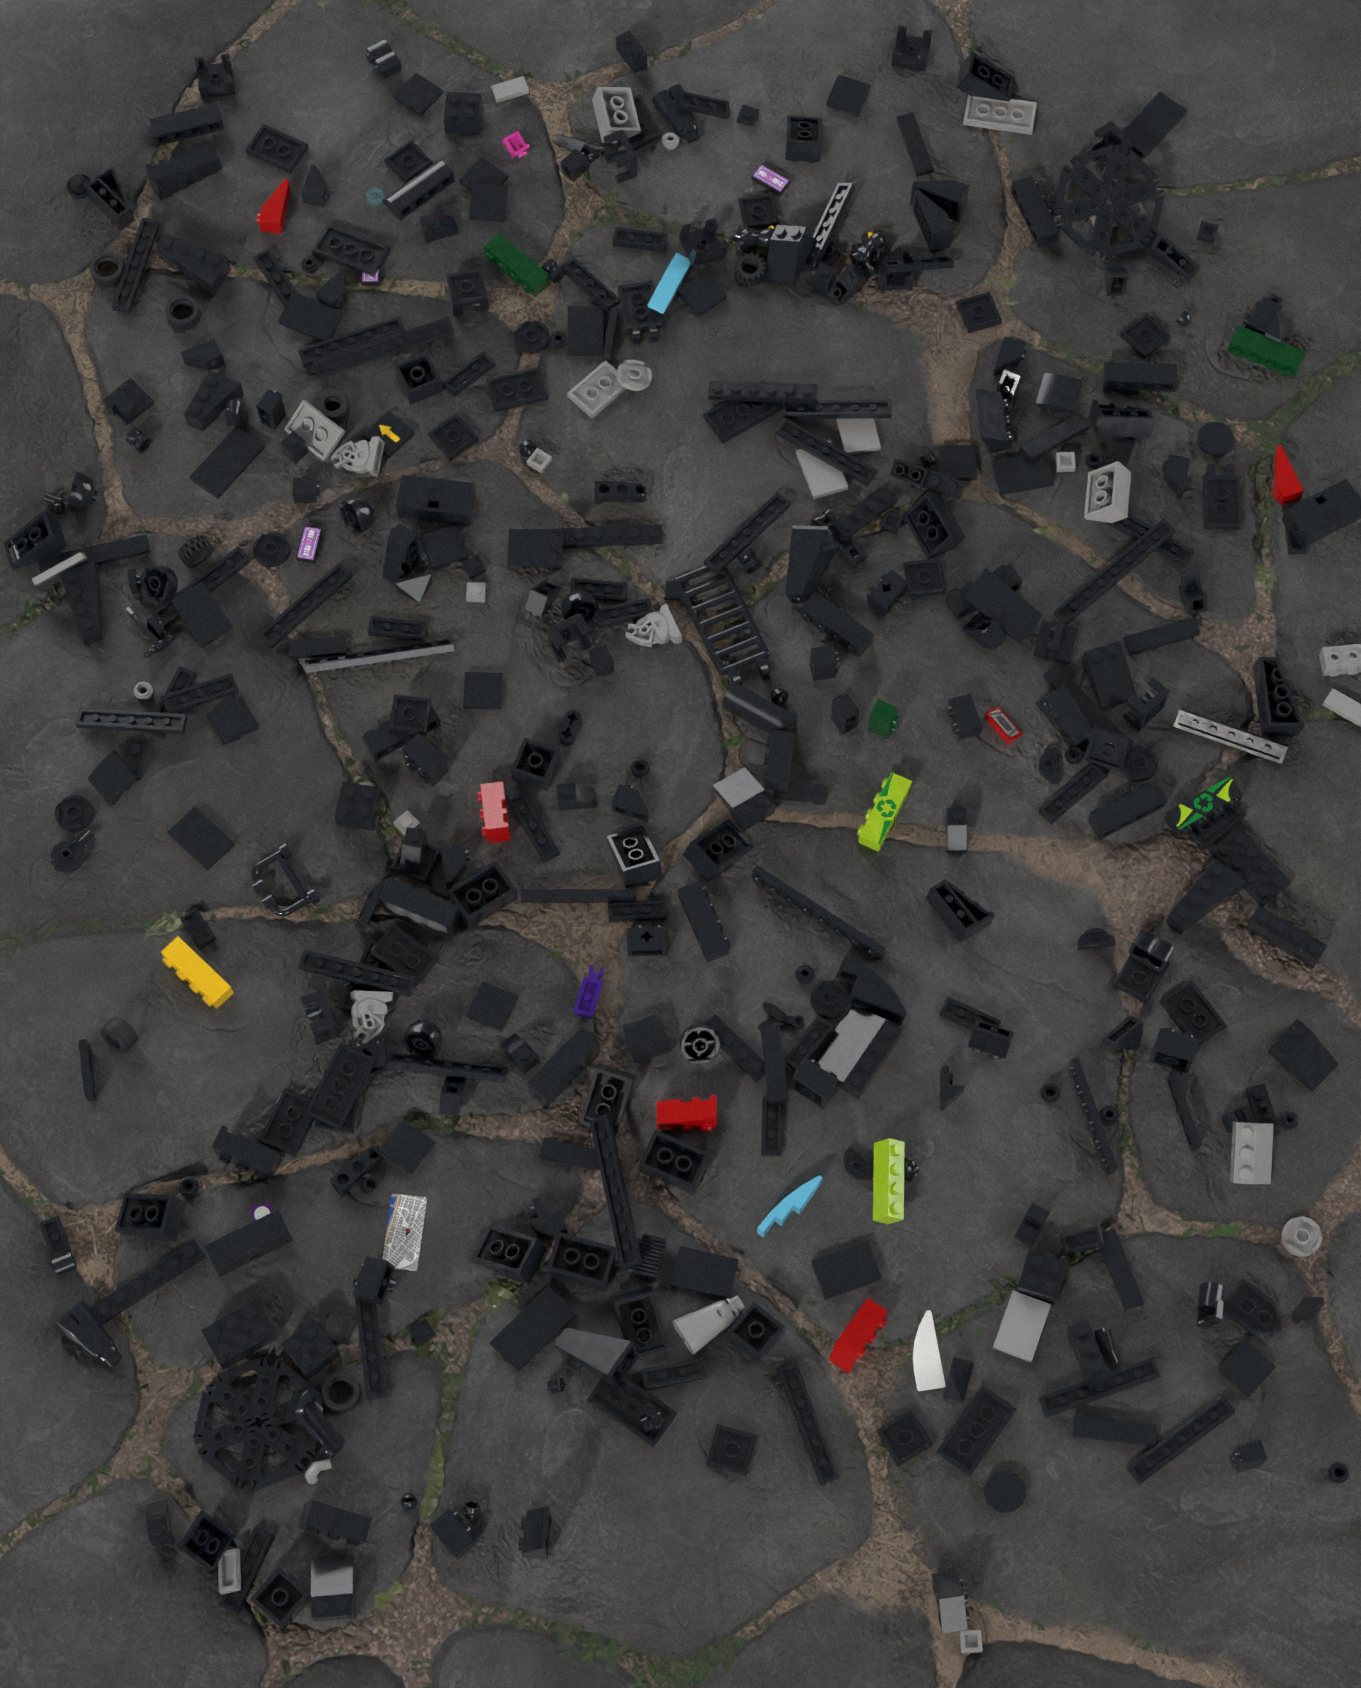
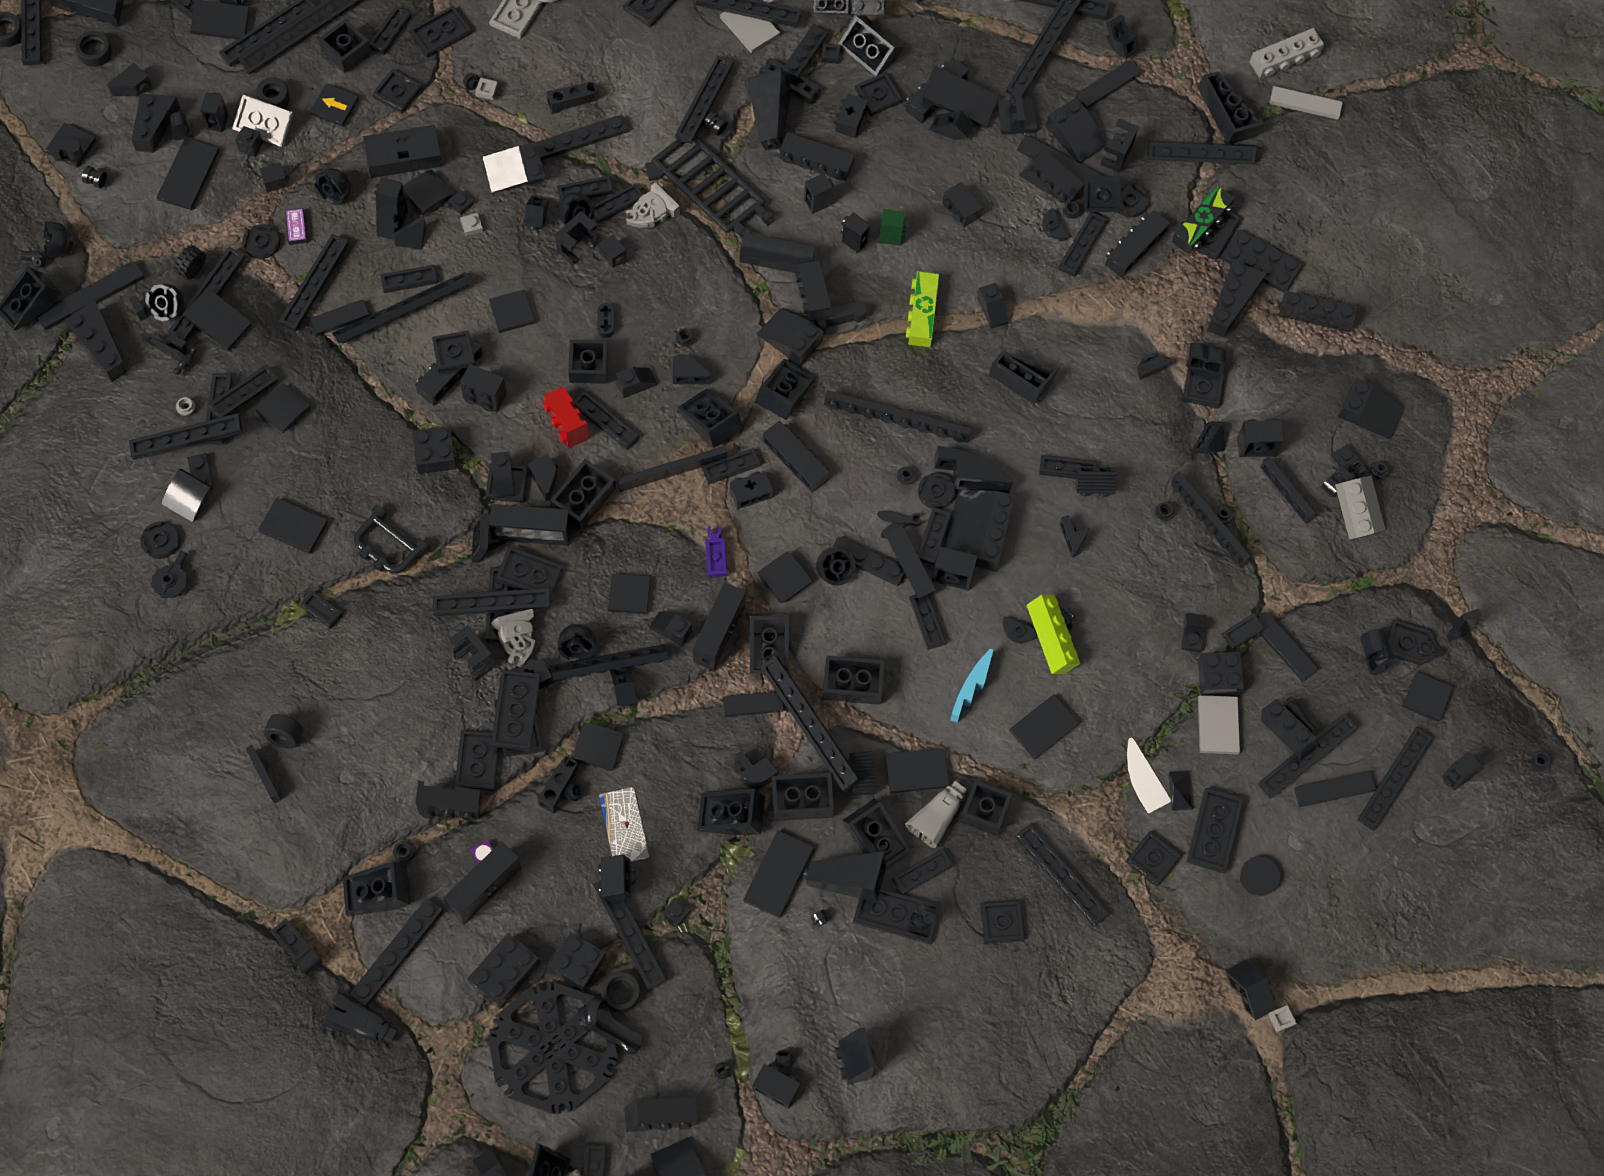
camera: 25 degrees left, 0 degrees up
light grey tile [32,552,87,586] -> none
yellow brick [161,936,234,1009] -> none
light grey arm [305,1458,332,1484] -> none
light grey piece [330,436,385,477] -> none
light grey plate [393,810,421,836] -> none
red wedge [657,1095,717,1133] -> none
black plate [770,688,789,705] -> none
red wedge [828,1298,888,1373] -> none
slope [984,707,1023,745] -> none
black tile [1159,979,1227,1047] -> none
light grey tile [1281,1216,1323,1257] -> none

